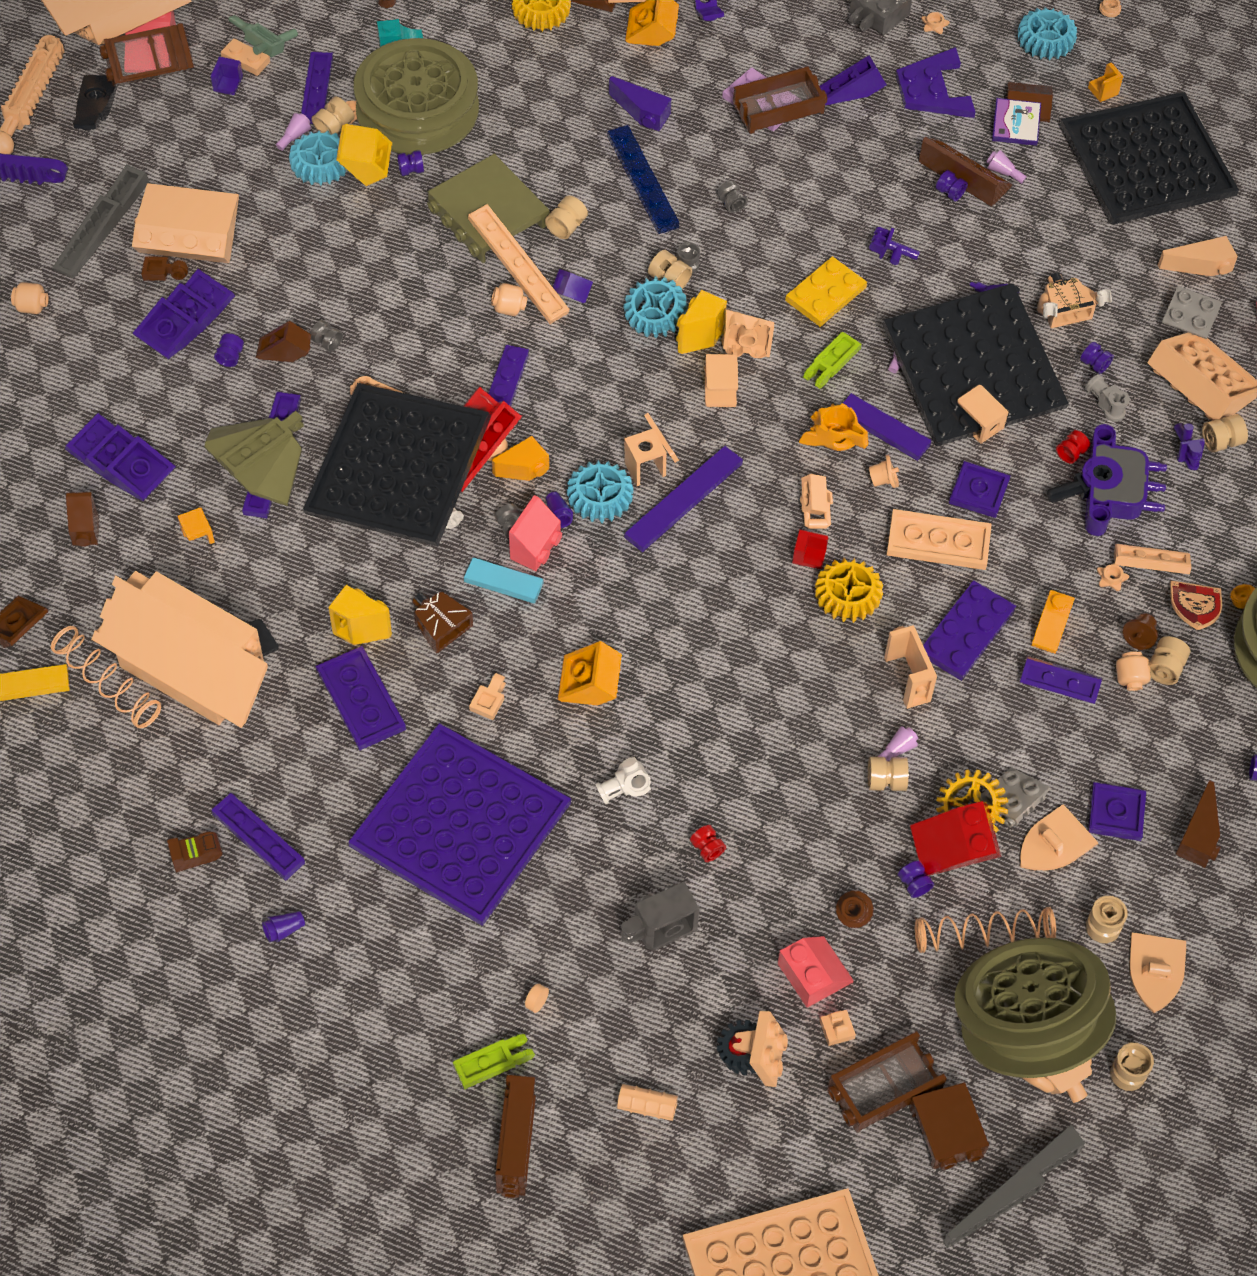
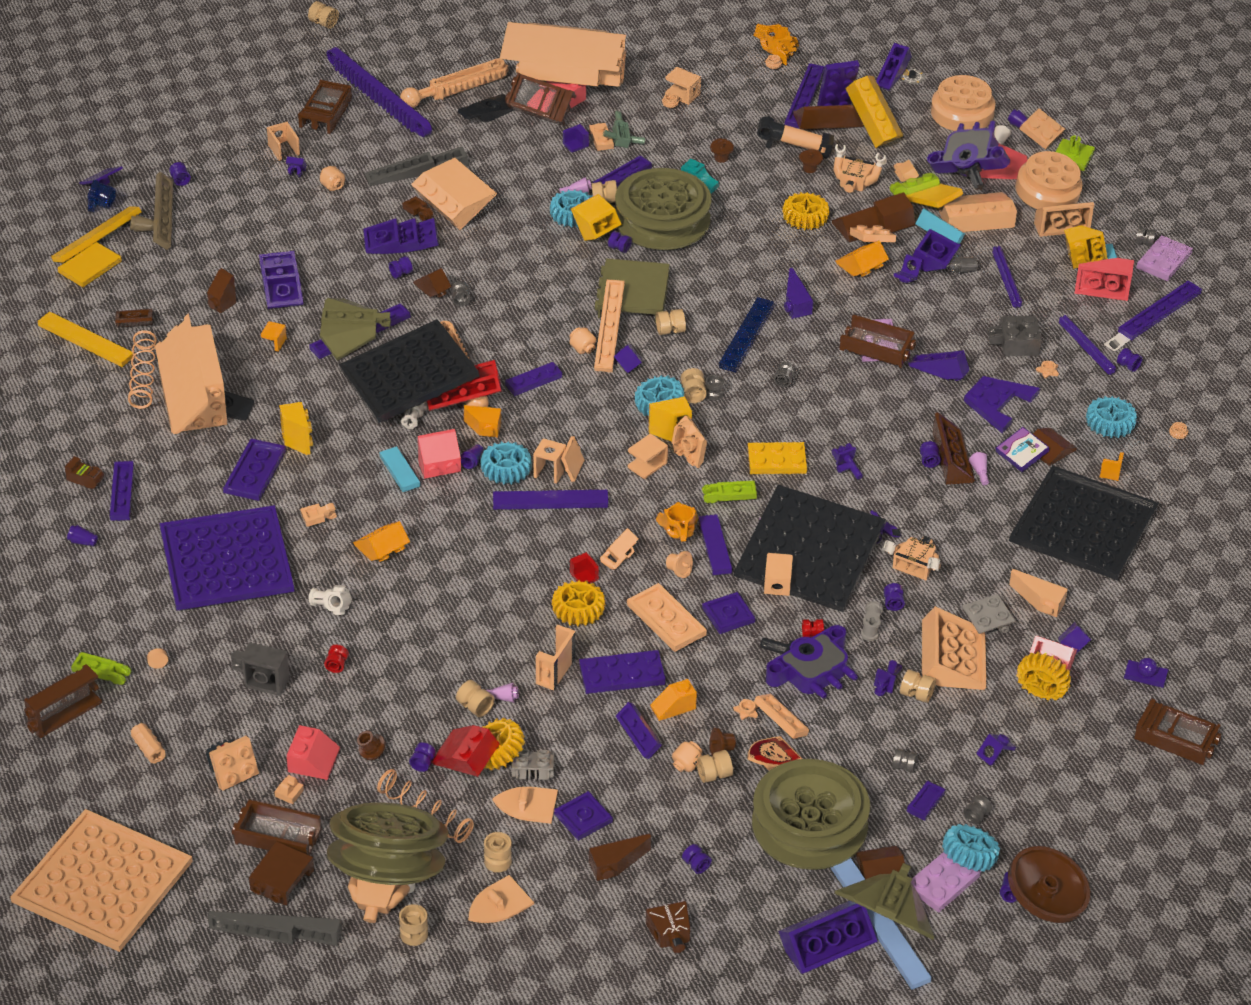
camera: 45 degrees right, 15 degrees down
reddish brown torso [412,592,473,654] -> none

